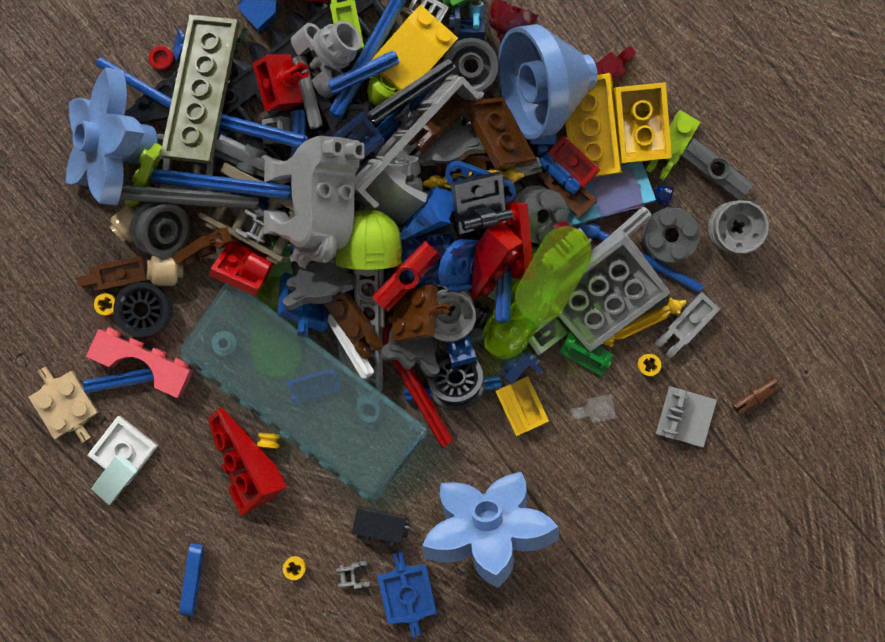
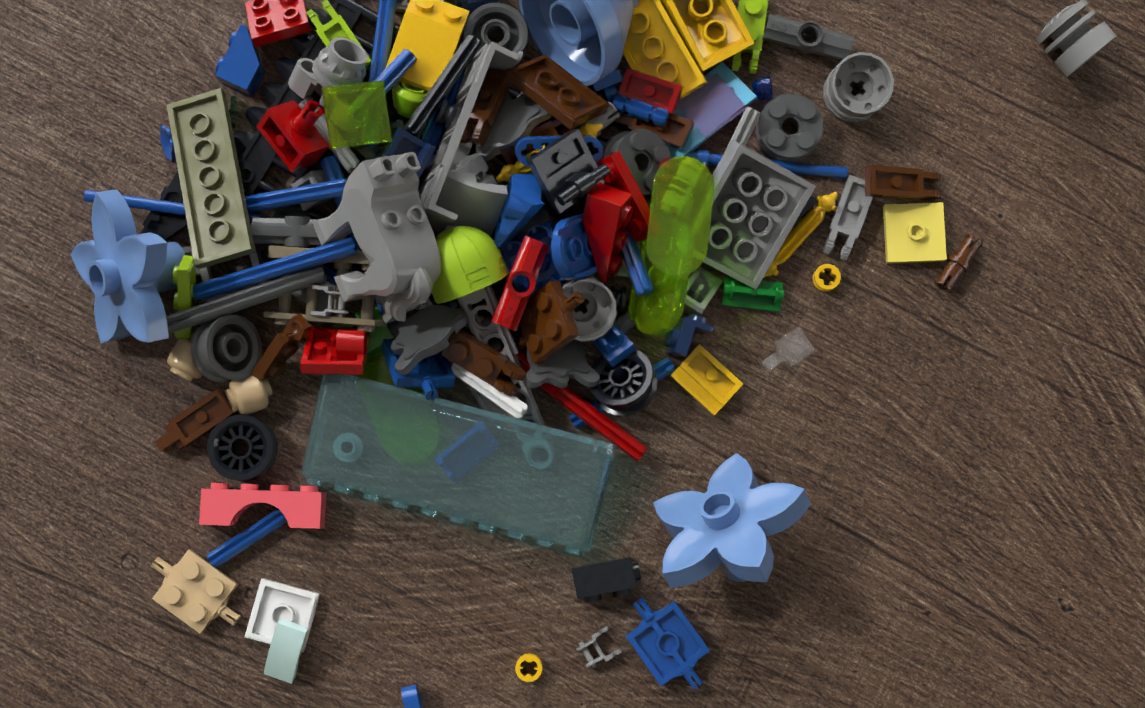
camera: 20 degrees left, 5 degrees down
yellow bush [94,293,116,316] -> none
red tile [148,46,175,72] -> none
red wedge [208,407,287,516] -> none
yellow bush [257,433,281,448] -> none
light grey hinge [656,386,717,447] -> none
none -> clear neon green plate [321,81,392,149]
none -> reddish brown hinge [865,165,941,200]
none -> light yellow plate [883,202,947,264]

